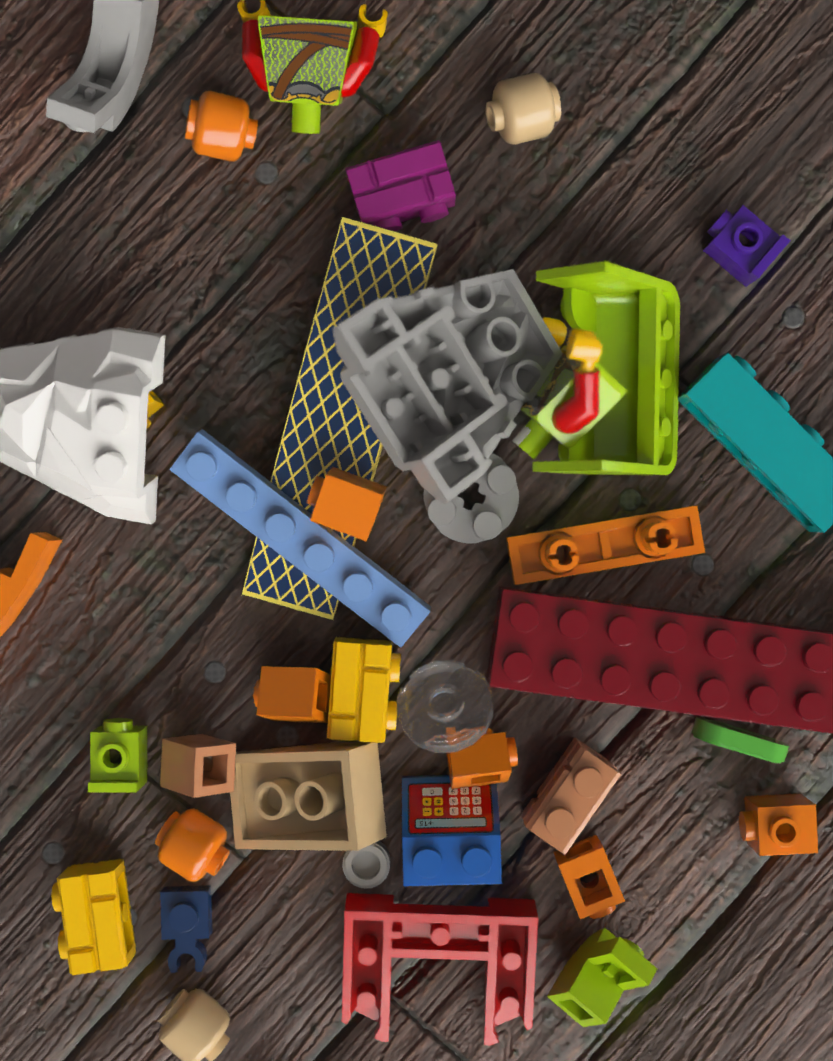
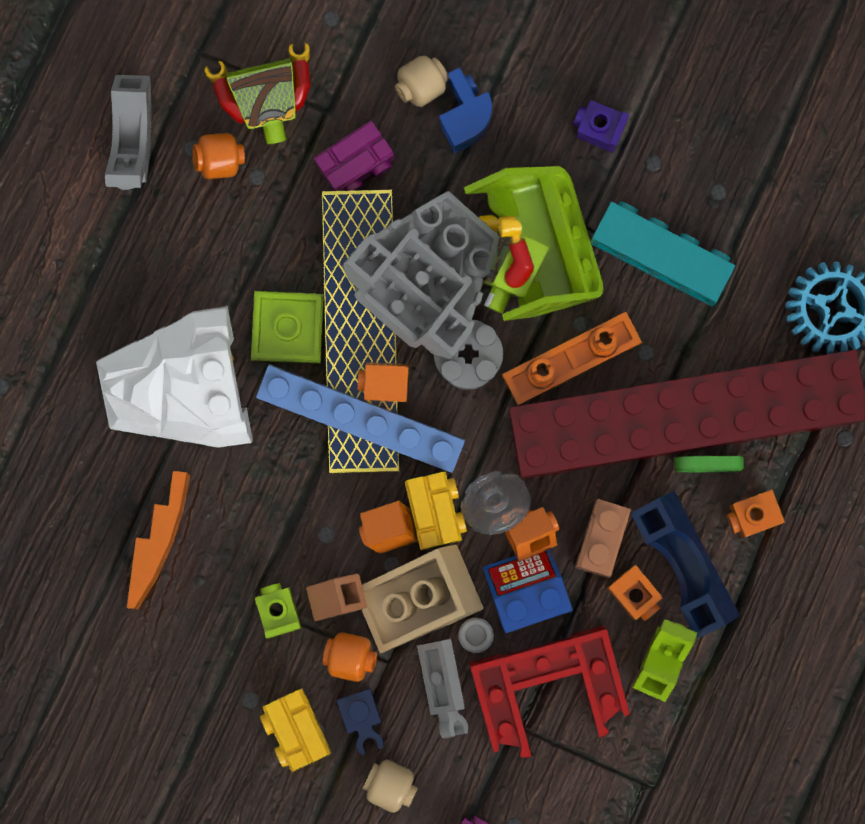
camera: 10 degrees left, 5 degrees down
none -> lime tile [251,291,324,364]
none -> light grey plate [417,639,468,739]
none -> blue brick [439,67,492,154]
none -> dark blue arch [631,491,740,639]

